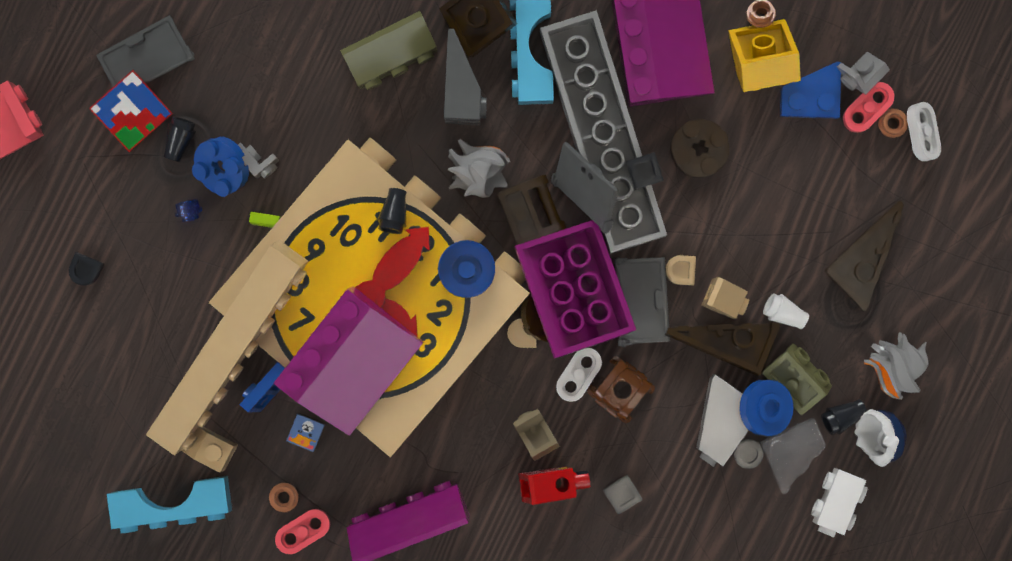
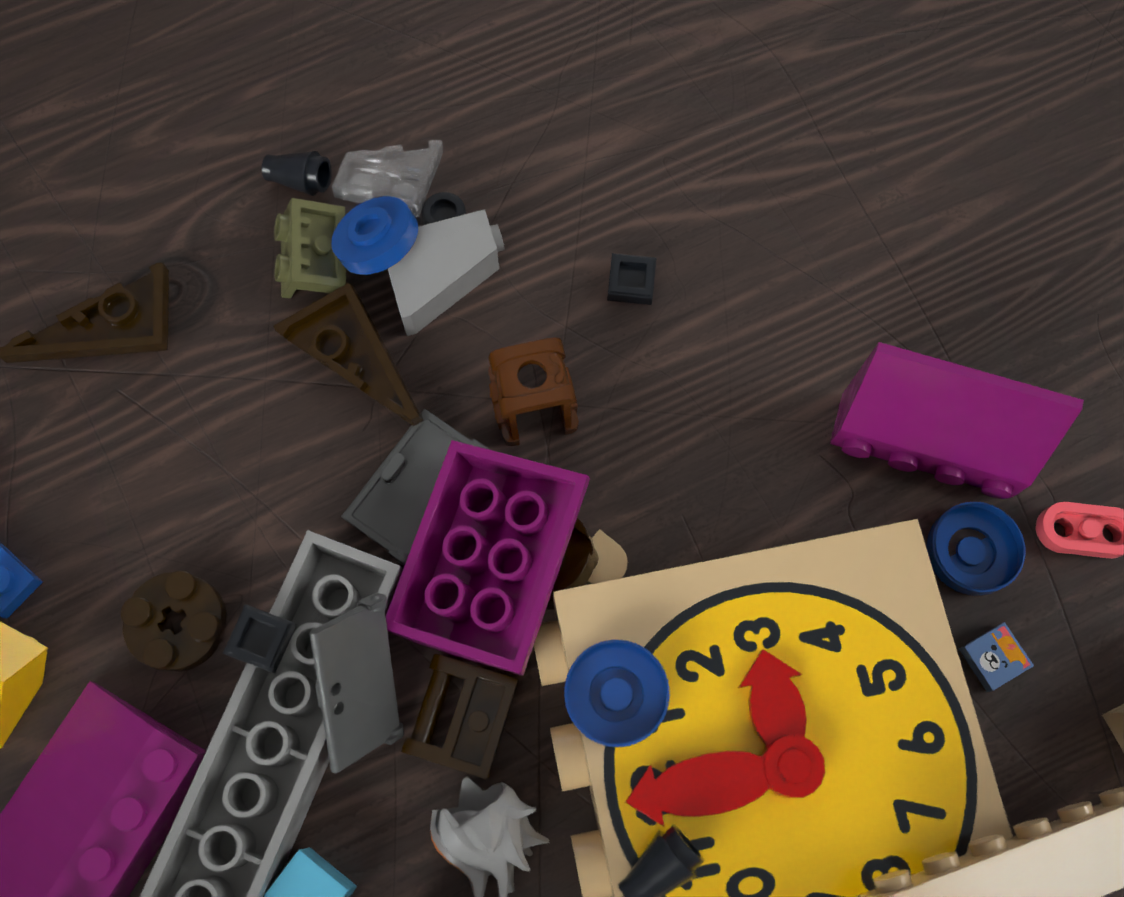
camera: 145 degrees left, 15 degrees down
blue wing [239,362,285,413] -> none
nougat plate [269,483,299,512] -> none
magenta slope [273,286,424,436] -> none
dark tan bracket [513,409,560,461] -> none
red torso [518,467,590,505] -> none
white plate [556,348,602,402] -> none
tan tile [666,255,696,286] -> none
tan slope [701,277,749,319] -> none
white cone [763,293,809,329] -> none
white brick [811,468,867,537] -> none
white hair [854,409,907,467] -> none
light grey hair [864,332,929,400] -> none
none -> blue piece [927,502,1026,596]

